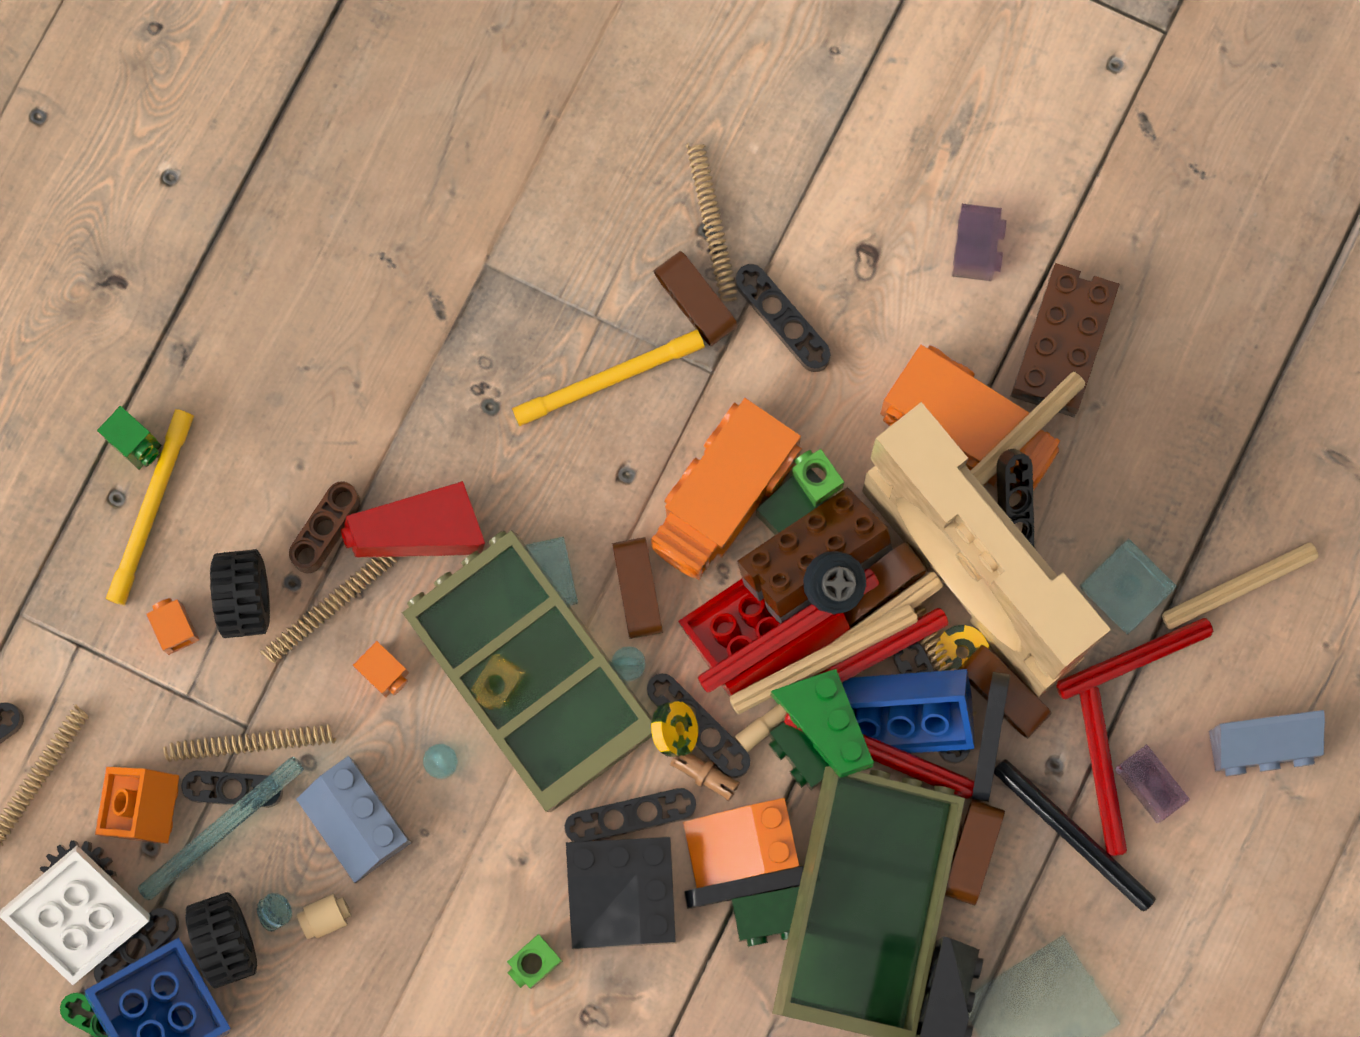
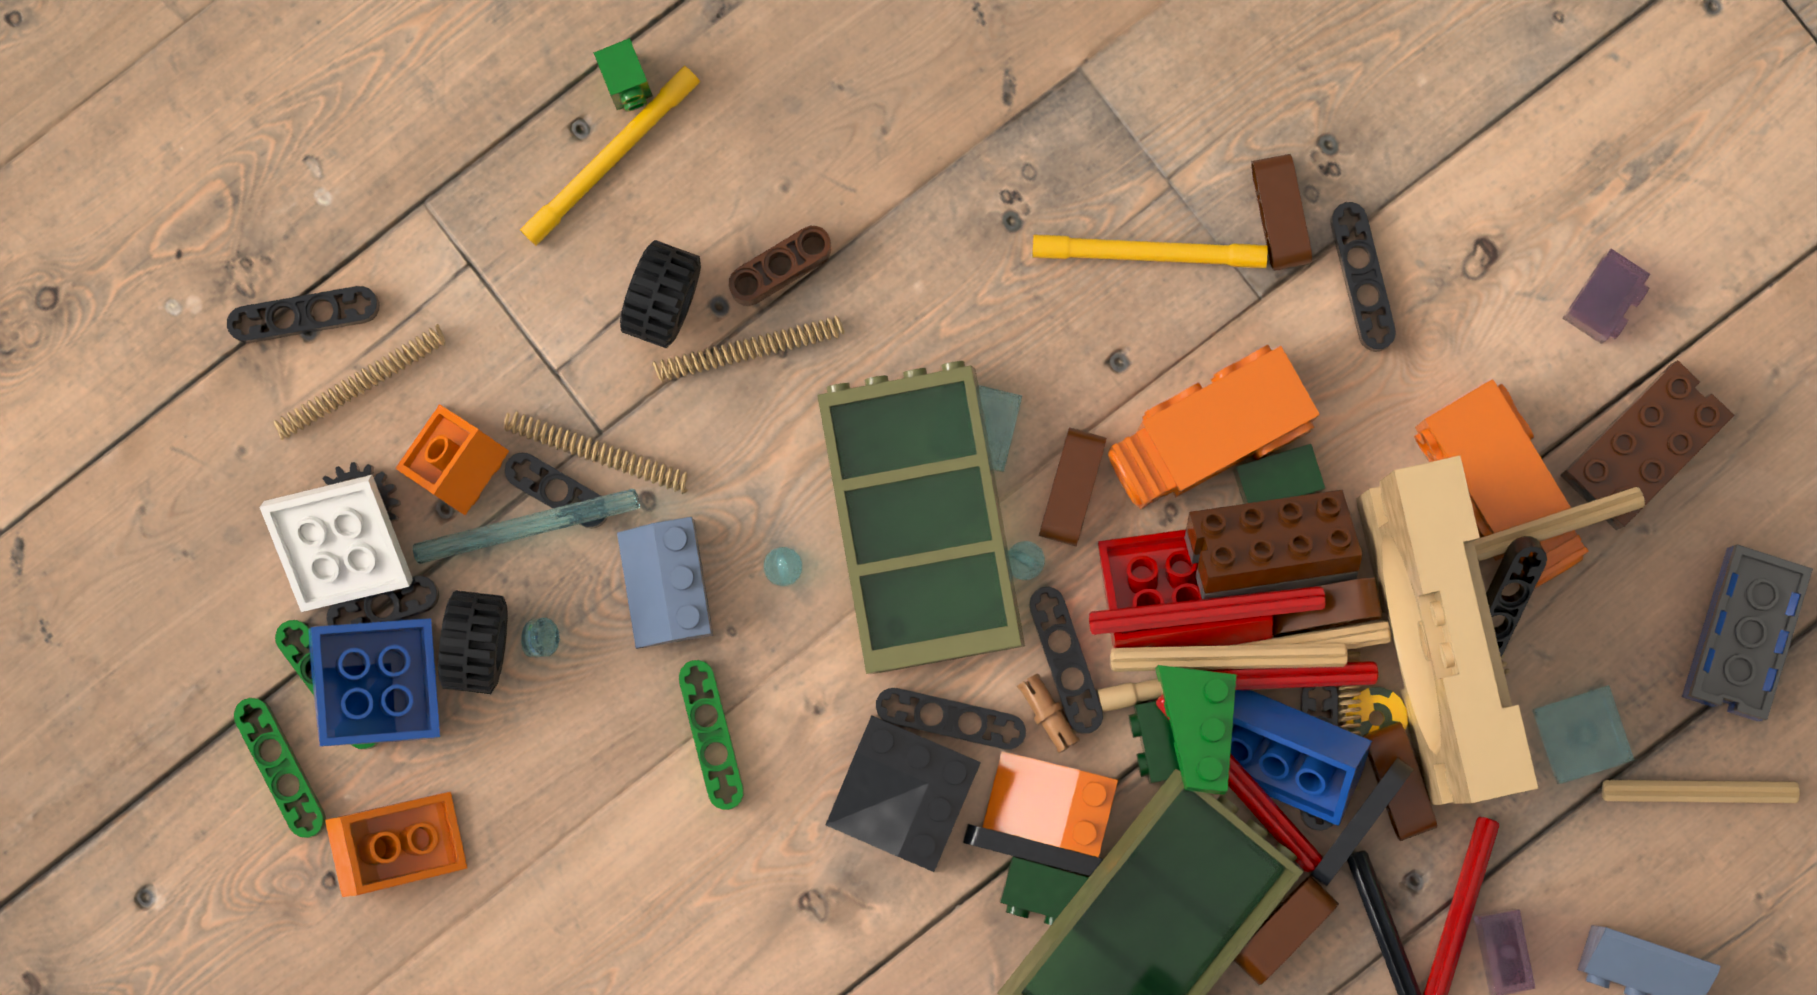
camera: 25 degrees right, 5 degrees up
orange brick [146,598,199,655] -> none
tan brick [297,893,351,939] -> none
red slope [341,481,485,557] -> none
orange brick [353,641,409,698] -> none
clear yellow brick [471,654,527,710] -> none
bright green brick [507,934,563,989] -> none
yellow piece [651,701,698,757] -> none
tan piece [686,143,737,301] -> none
bright green brick [792,449,844,507] -> none
black wheel [803,551,866,614] -> none
red axle [1056,618,1214,700] -> none
none -> green beam [679,660,744,810]
none -> dark grey piece [1682,544,1813,721]

